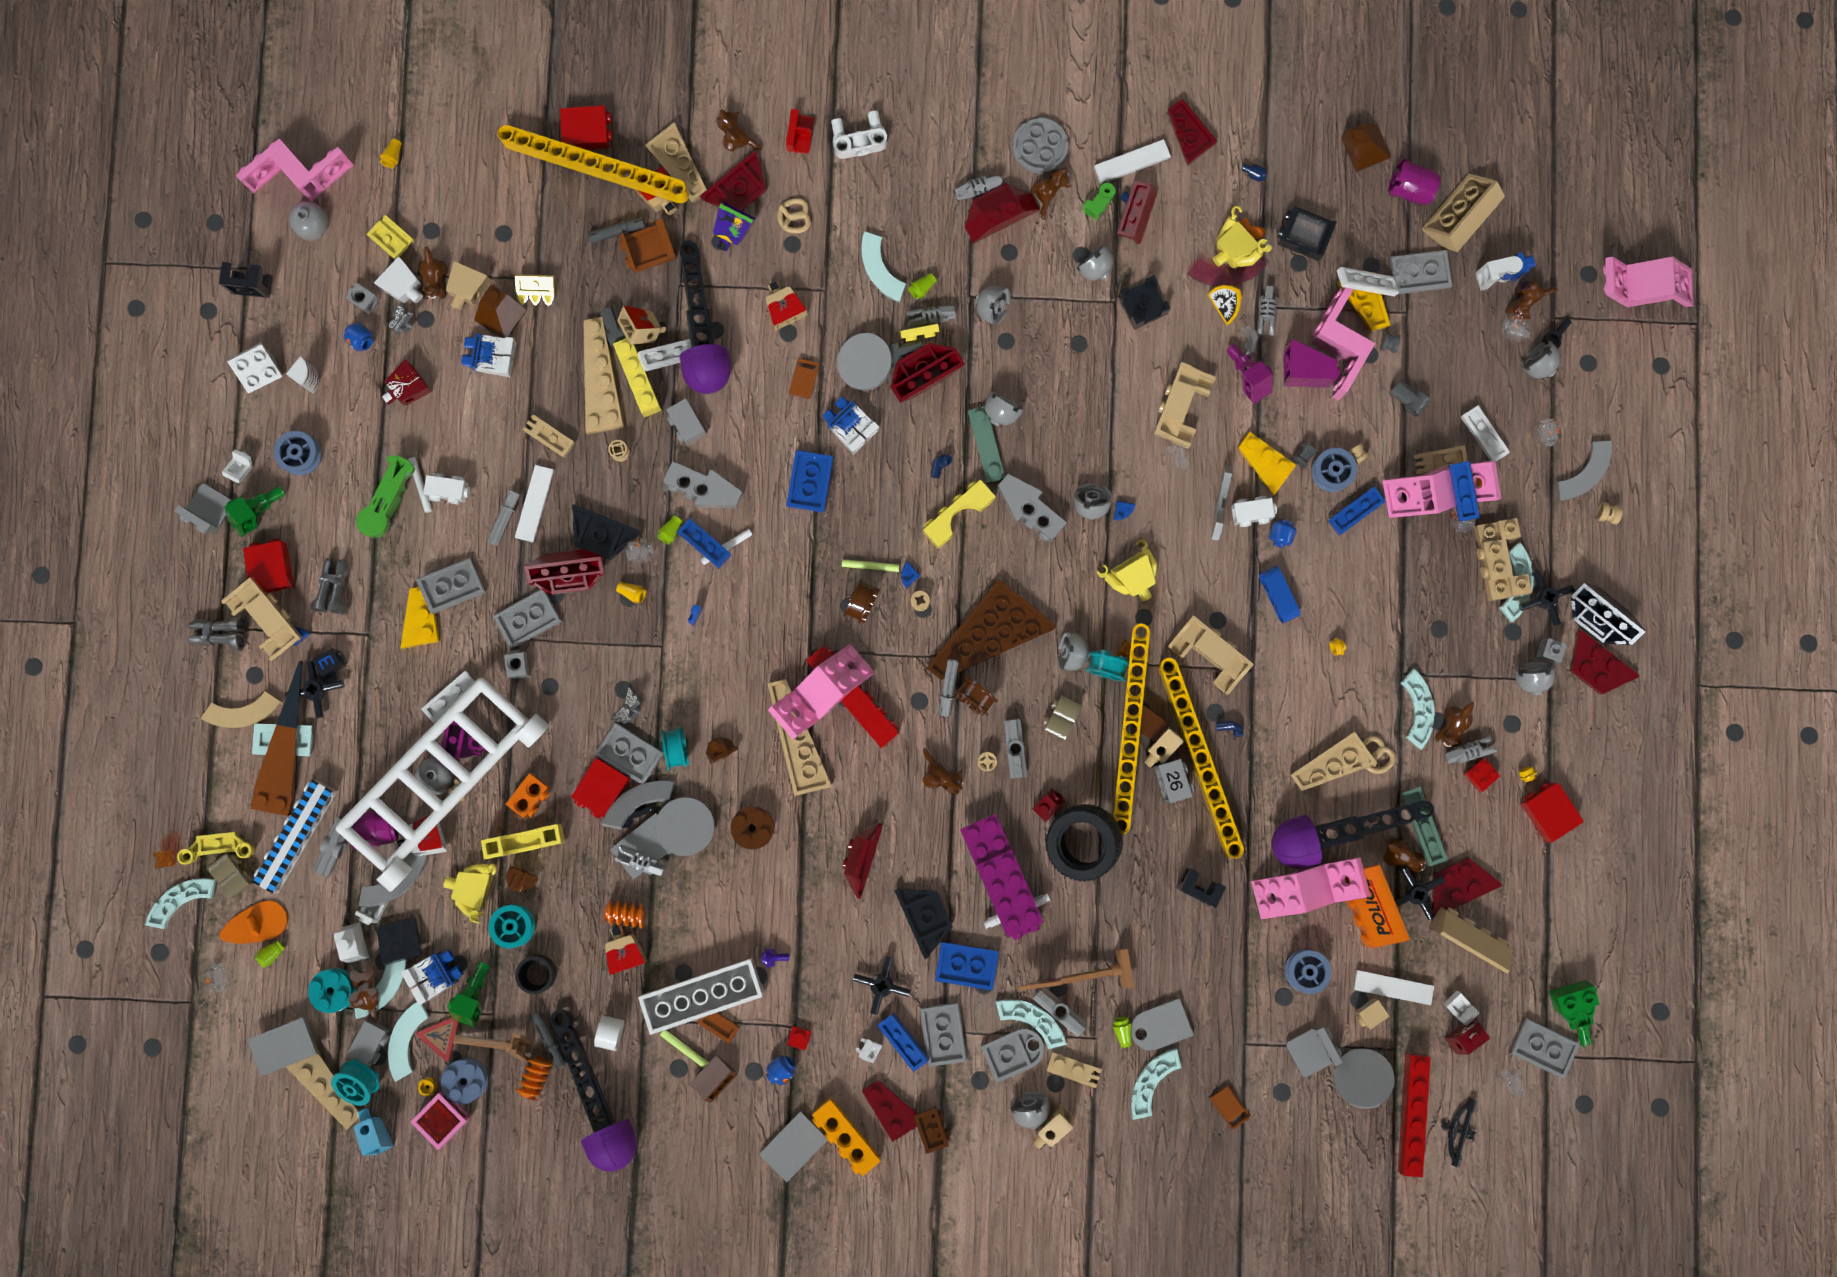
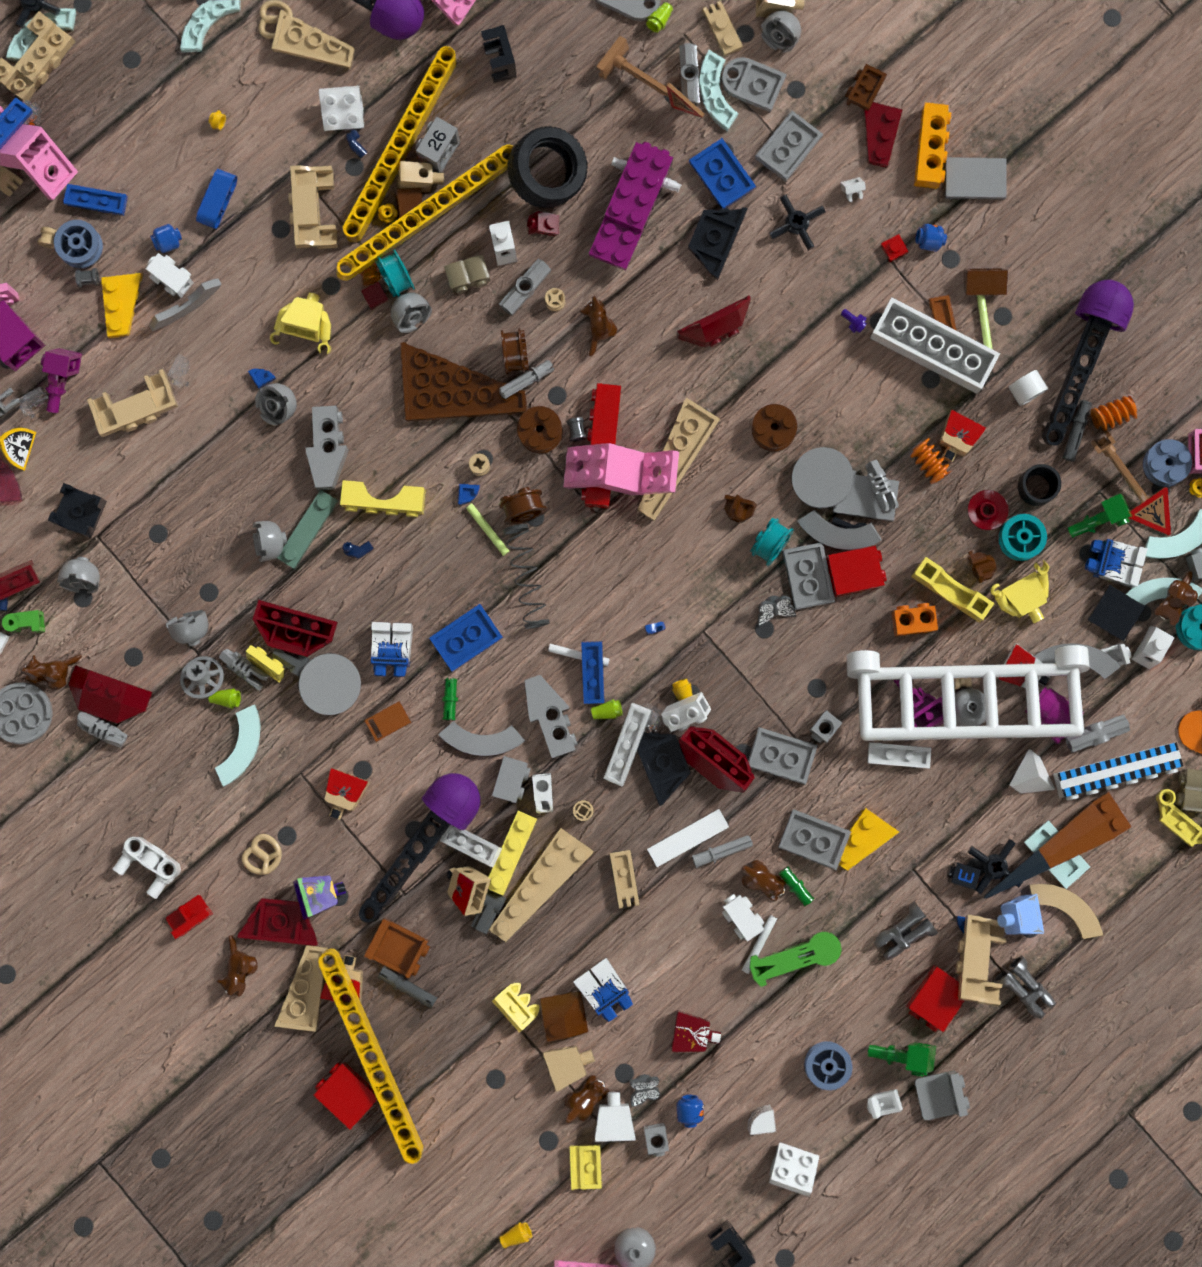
camera: 135 degrees left, 0 degrees up
blue plate [877,1012,930,1072] -> none
none -> light grey wheel [180,656,224,699]
none -> white plate [319,86,364,131]
none -> dark red tile [361,282,388,310]
none -> yellow plate [378,204,398,223]
none -> light grey tile [438,721,525,756]
none -> green pin [442,678,458,721]
none -> white torso [489,221,517,266]
none -> dark grey piece [503,524,550,629]
none -> reddish brown wheel [517,406,563,454]
none -> white leg [532,773,553,813]
none -> dark grey bush [566,417,587,442]
none -> white tile [603,703,652,786]
none -> white brick [661,692,711,732]
none -> reddish brown animal [741,860,786,901]
none -> green pin [778,866,814,907]
none -> dark red dish [967,490,1009,530]
none -> light blue torso [997,894,1044,935]
none -> white slope [1010,749,1055,793]

